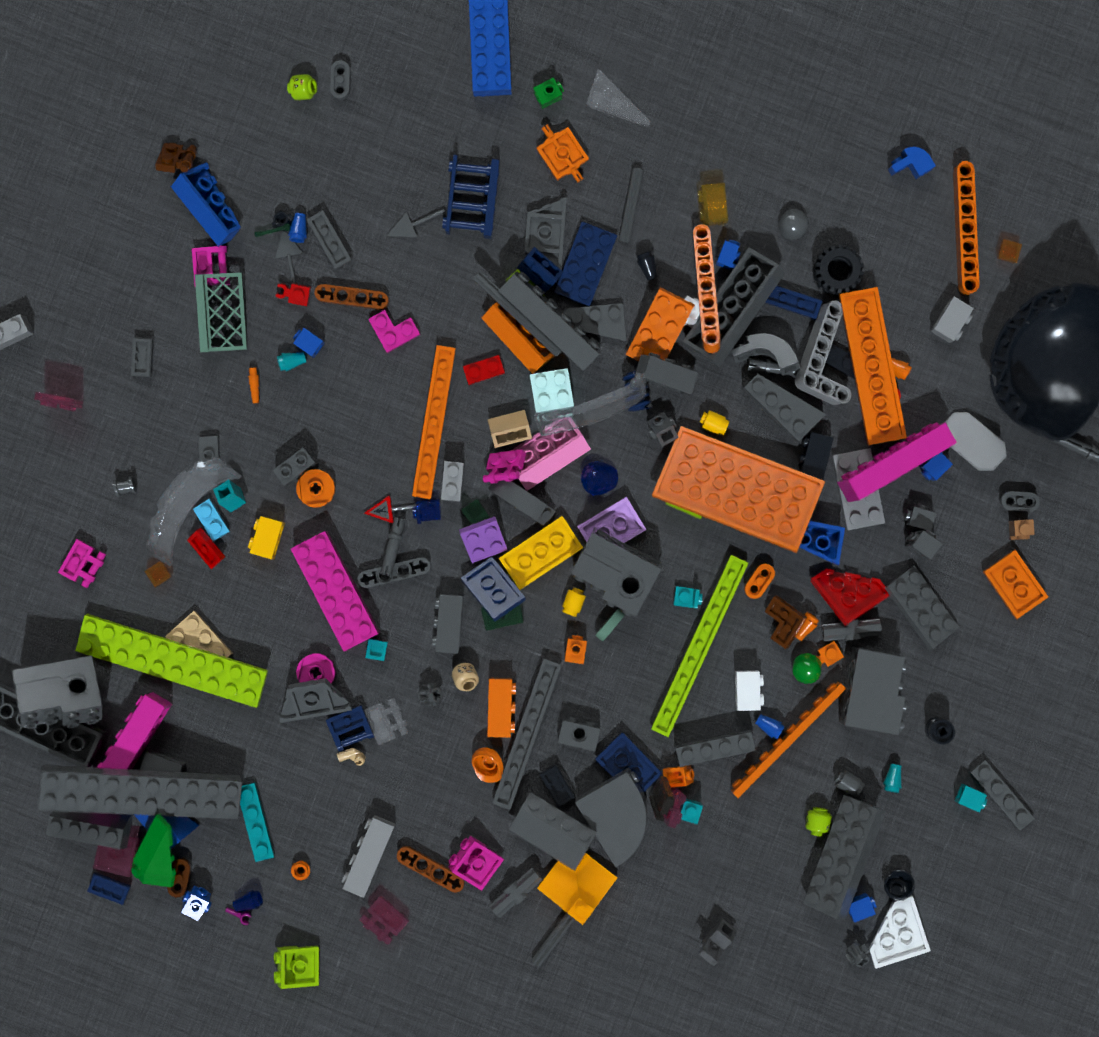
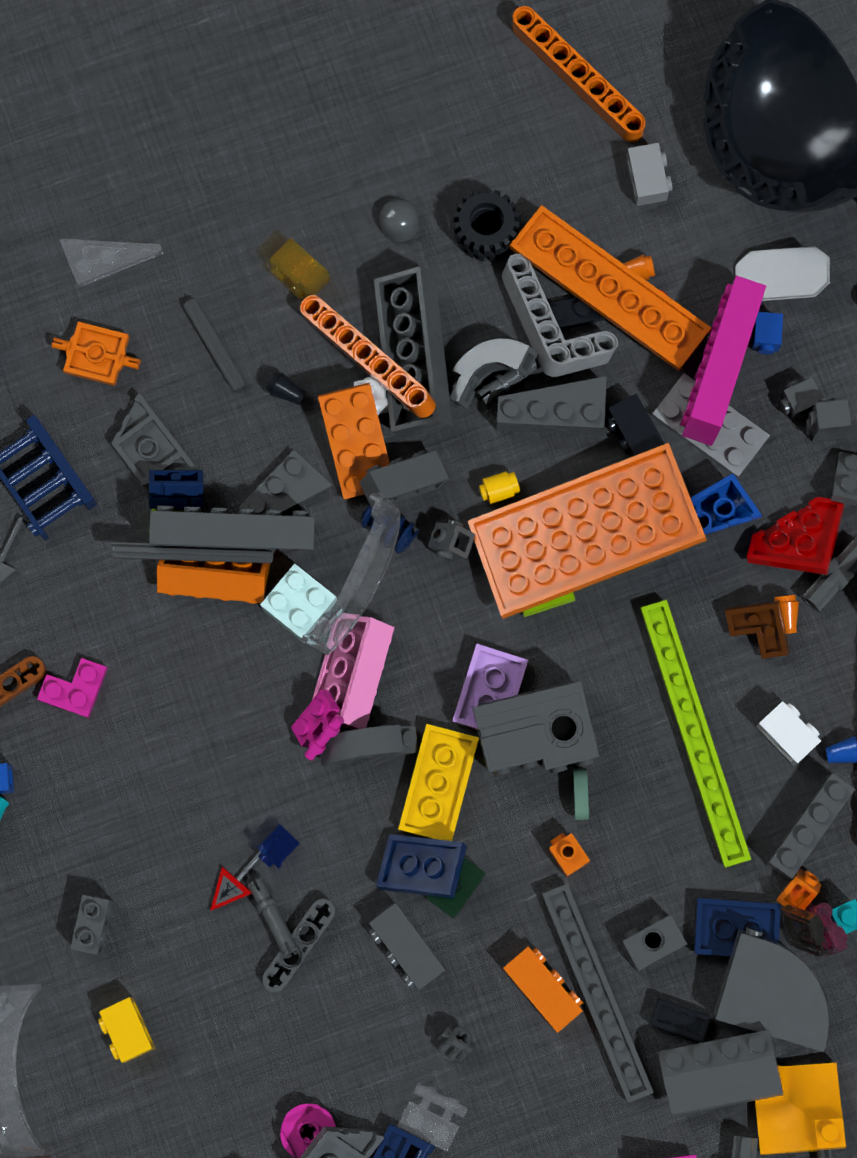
camera: 30 degrees left, 10 degrees down
red plate [187,528,225,569] -> none
medium azure plate [193,499,230,541] -> none
teal brick [213,479,247,512] -> none
dark pink brick [291,531,380,651] -> none
orange plate [296,469,335,508] -> none
teal plate [365,639,388,661] -> none
orange plate [412,345,456,499] -> none
light grey brick [441,461,465,502] -> none
tan head [452,663,479,691] -> none
medium lavender plate [459,516,508,563] -> none
clear green panel [461,500,490,525] -> none
red plate [463,355,505,385] -> none
orange hat [472,747,503,783] -> none
tan brick [488,410,532,448] -> none
green brick [533,77,564,109] -> none
dark blue plate [554,222,617,307] -> none
yellow brick [562,587,586,617] -> none
clear blue hat [580,461,618,495] -> none
teal bracket [673,586,703,609] -> none
blue brick [715,240,741,271] -> none
orange plate [744,564,775,599] -> none
dark blue plate [765,286,822,320] -> none
green hair [792,653,822,684] -> none
orange plate [816,640,844,667] -> none
blue brick [888,147,936,179] -> none
clear orange plate [997,239,1022,264] -> none

